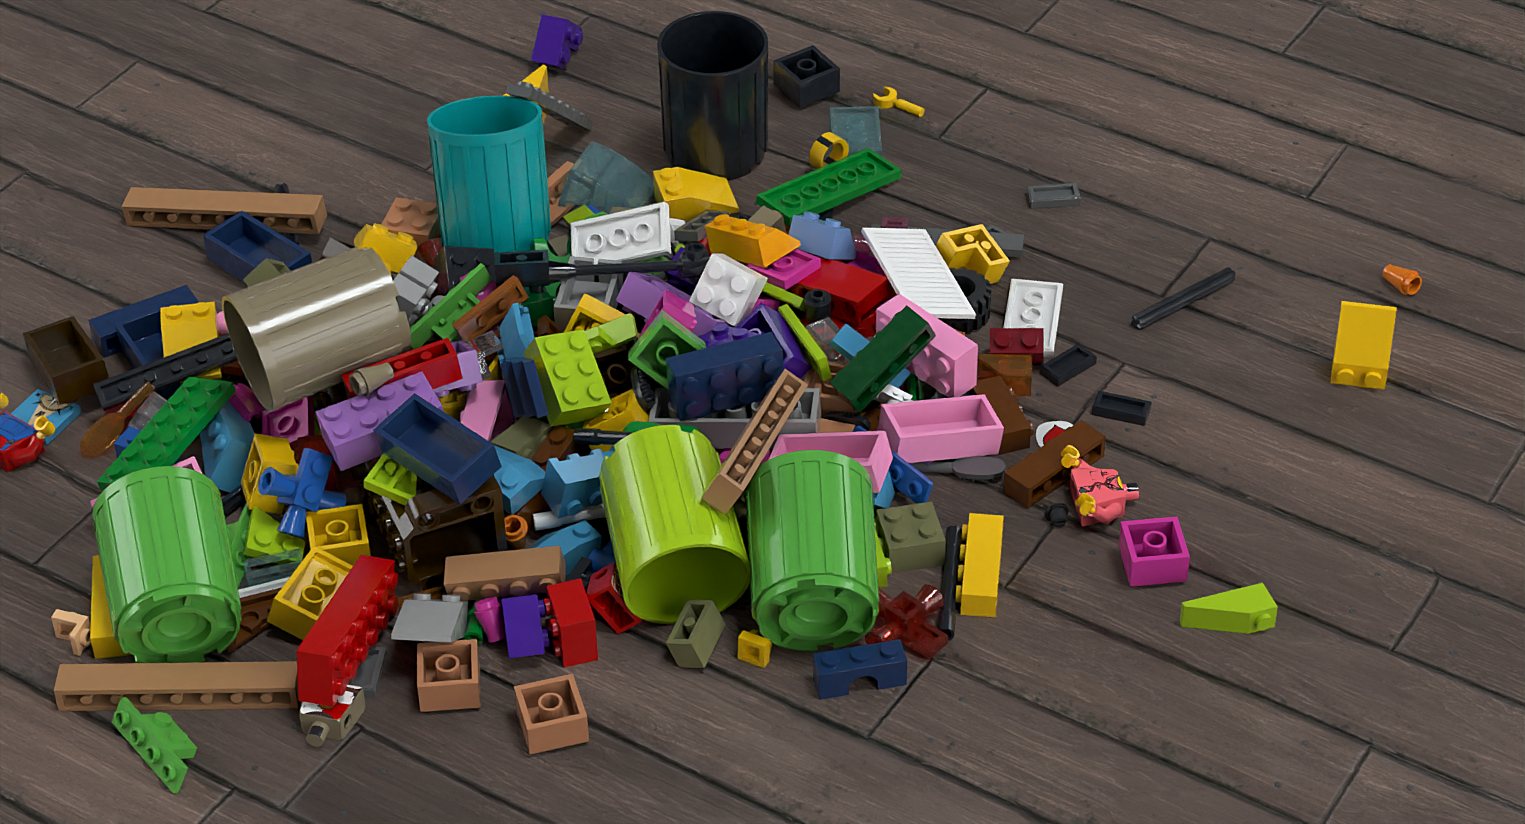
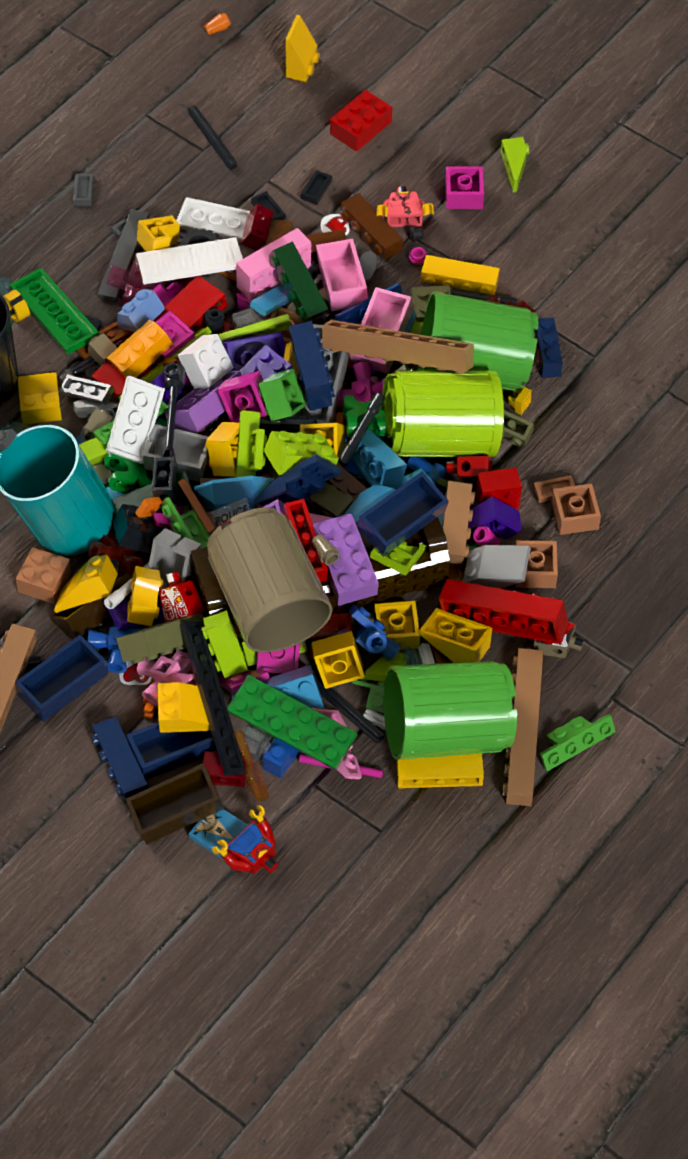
camera: 85 degrees left, 15 degrees up
light nougat bracket [51,609,91,656] -> none
none -> orange tile [135,497,162,518]
none -> red brick [330,89,393,152]
none -> dark pink plate [409,247,427,265]
none -> nougat plate [533,475,575,503]

